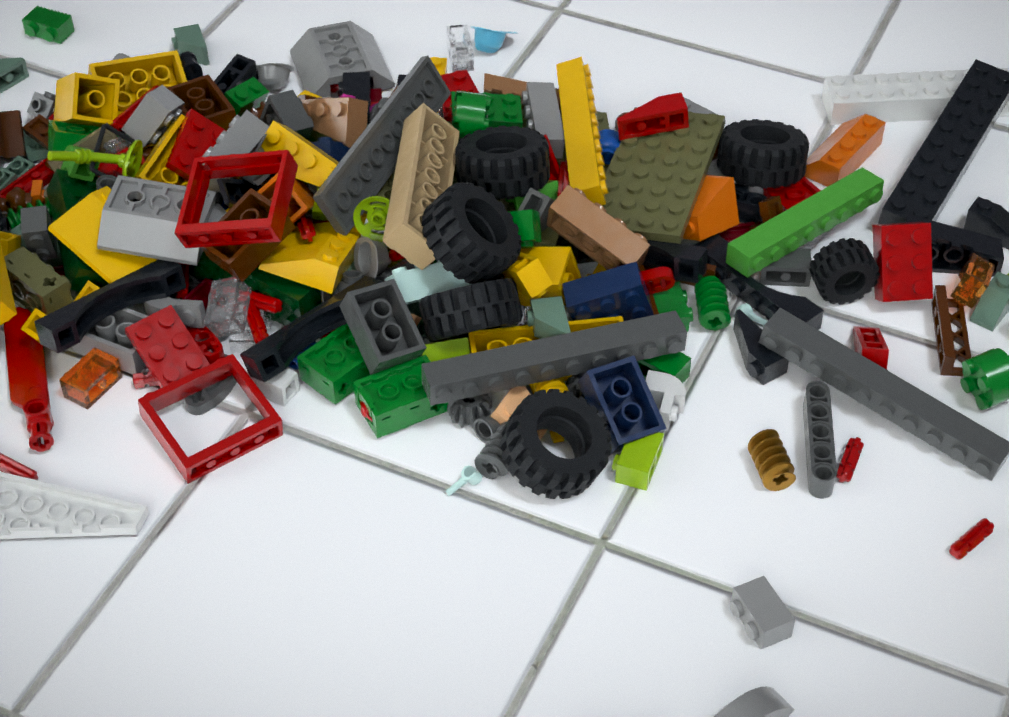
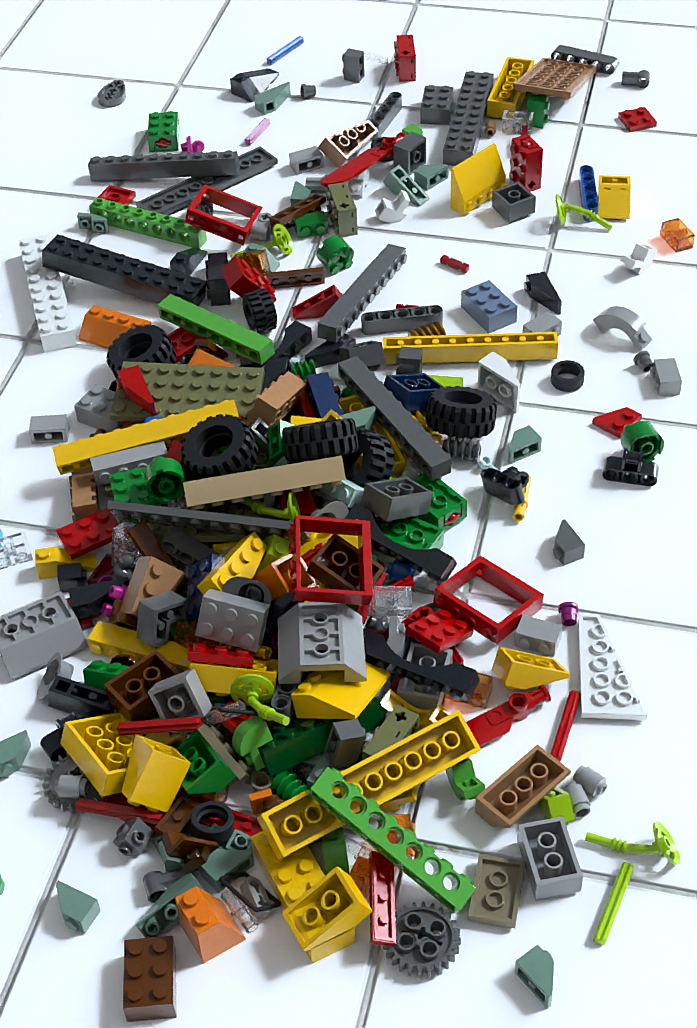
camera: 100 degrees left, 0 degrees up
none -> light grey brick [29,414,70,444]
none -> black tyre [190,801,234,844]
none -> dark grey brick [339,340,385,369]
none -> yellow brick [383,332,558,365]
none -> dark grey brick [396,346,422,375]
none -> sand blue brick [461,280,518,334]
none -> white slope [477,352,520,413]
none -> black piece [480,466,529,505]
none -> yellow slope [491,647,570,690]
none -> sand green slope [508,425,542,464]
none -> yellow pin [512,475,532,522]
none -> light grey brick [514,615,563,656]
none -> black slope [524,271,562,315]
none -> black tyre [550,360,585,392]
none -> dark grey slope [553,519,585,566]
none -> magenta piece [558,601,579,626]
none -> red wing [592,407,642,439]
none -> black piece [602,448,659,486]
none -> green brick [620,421,664,461]

